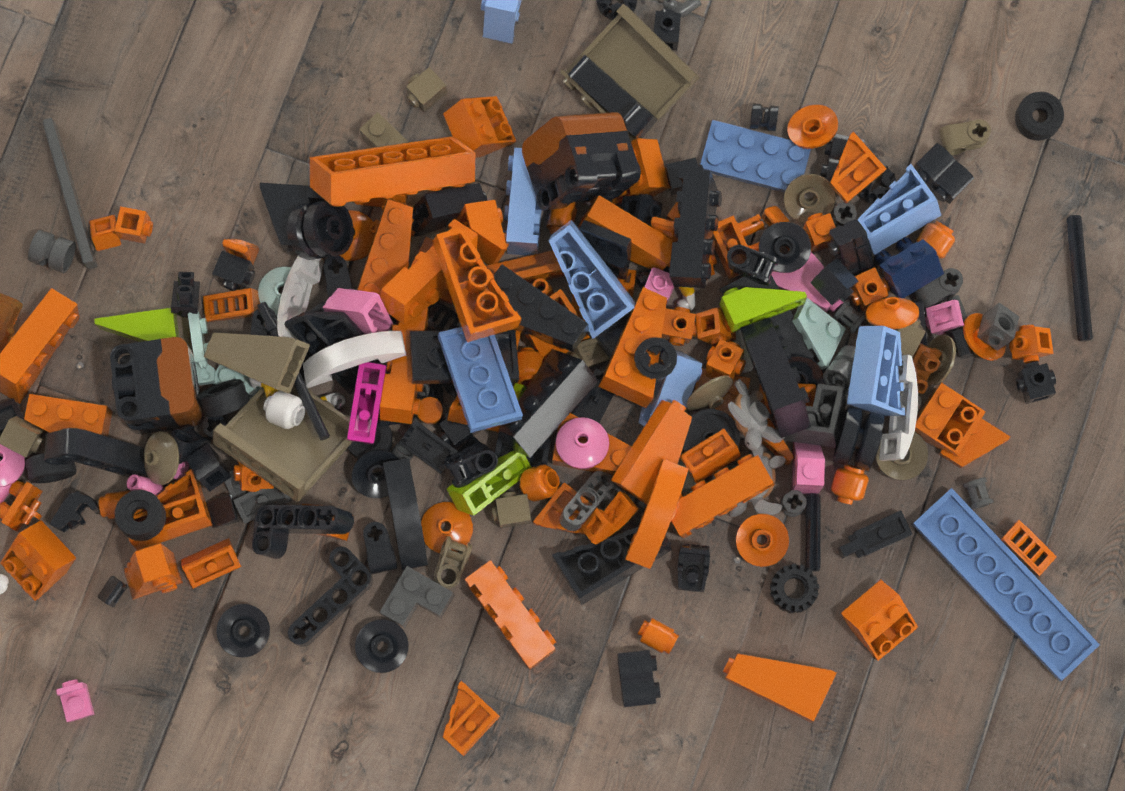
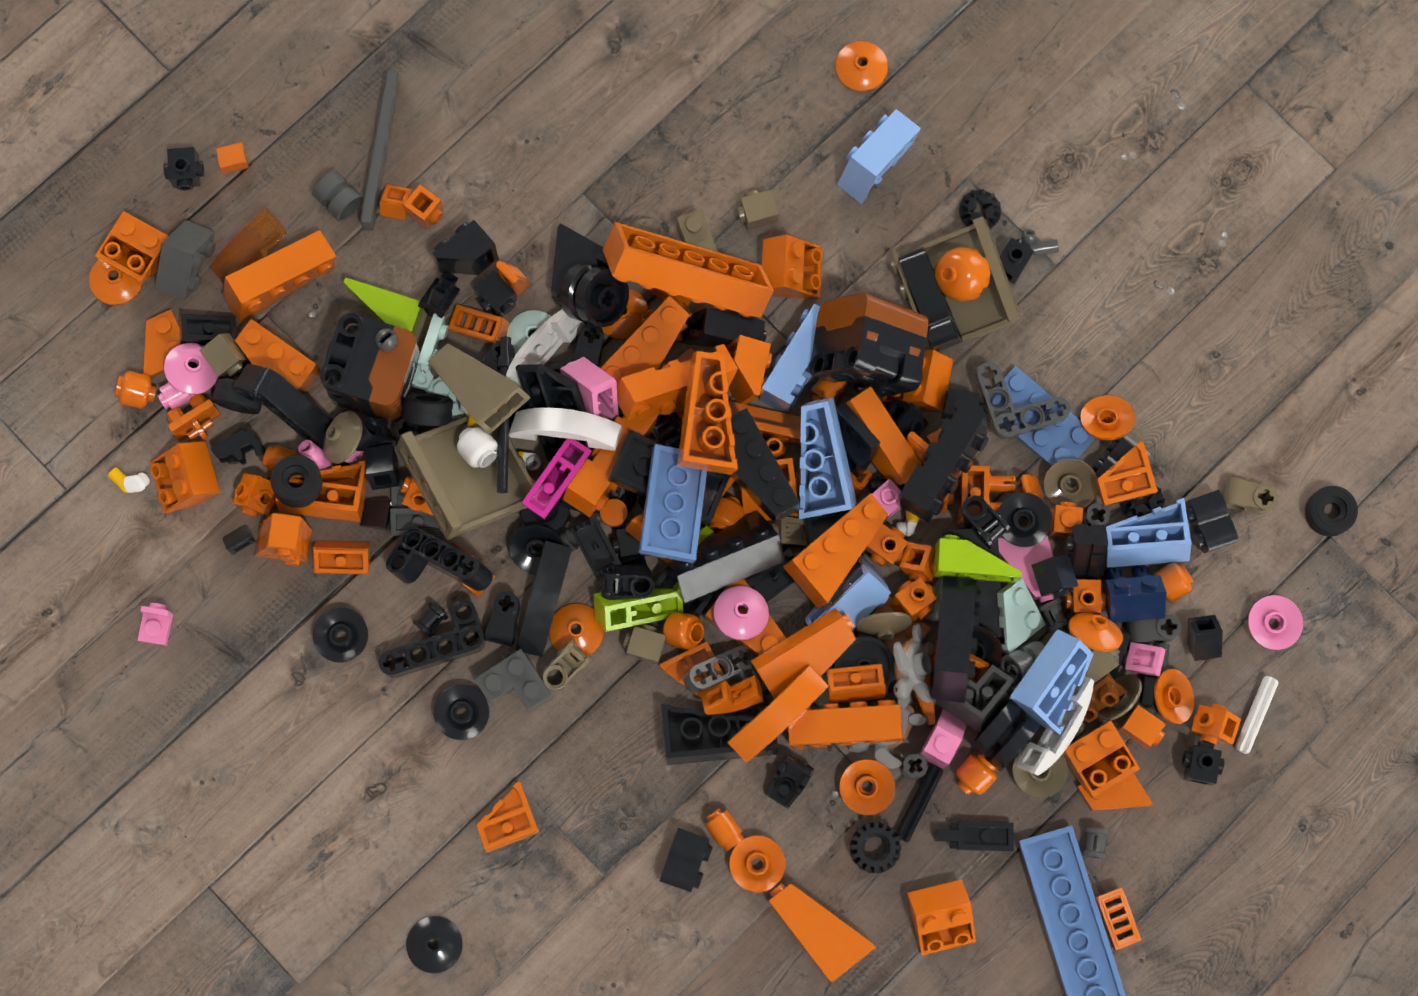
camera: 20 degrees right, 0 degrees up
orange wedge [465,560,556,670] -> none
black gear [634,337,677,380] -> none
black wheel [750,103,779,132] -> none
dark grey brick [977,303,1019,351] -> none
black axle [1067,215,1093,342] -> none
none -> orange brick [232,473,276,518]
none -> dark grey hinge [375,328,398,352]
none -> black bush [412,602,448,637]
none -> black slope [432,220,499,275]
none -> orange dish [729,836,785,892]
none -> orange cylinder [935,247,991,301]
none -> dark grey beam [976,362,1071,439]
none -> orange brick [1118,705,1166,749]
none -> black brick [1187,615,1223,661]
none -> white axle [1235,676,1278,754]
none -> bright pink dish [1248,595,1303,650]

